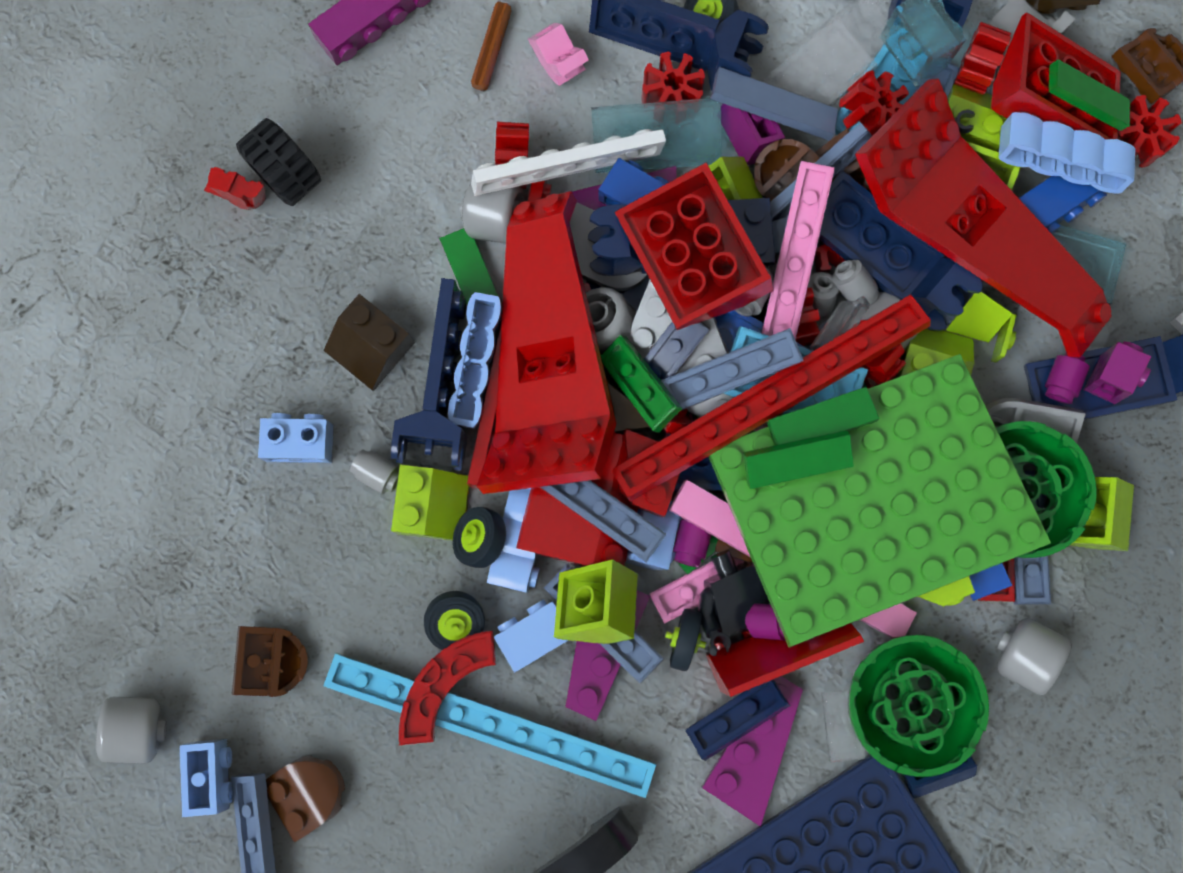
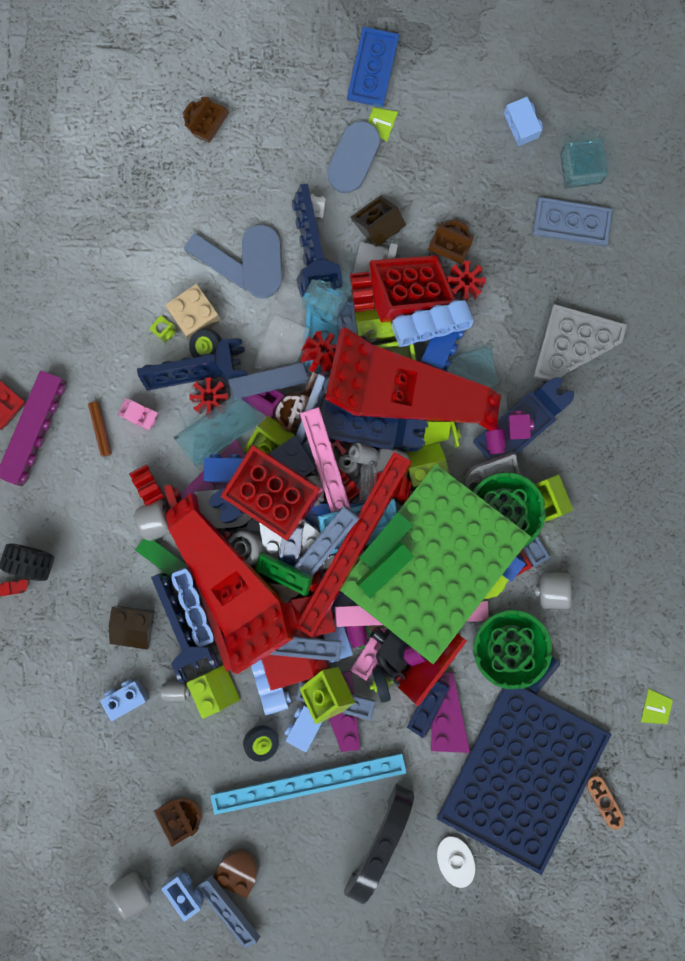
camera: 35 degrees left, 5 degrees up
red tile [399,630,496,746] -> none
black wheel [453,507,506,568] -> none
white plate [471,129,666,196] -> none
green tile [1049,59,1130,131] -> none

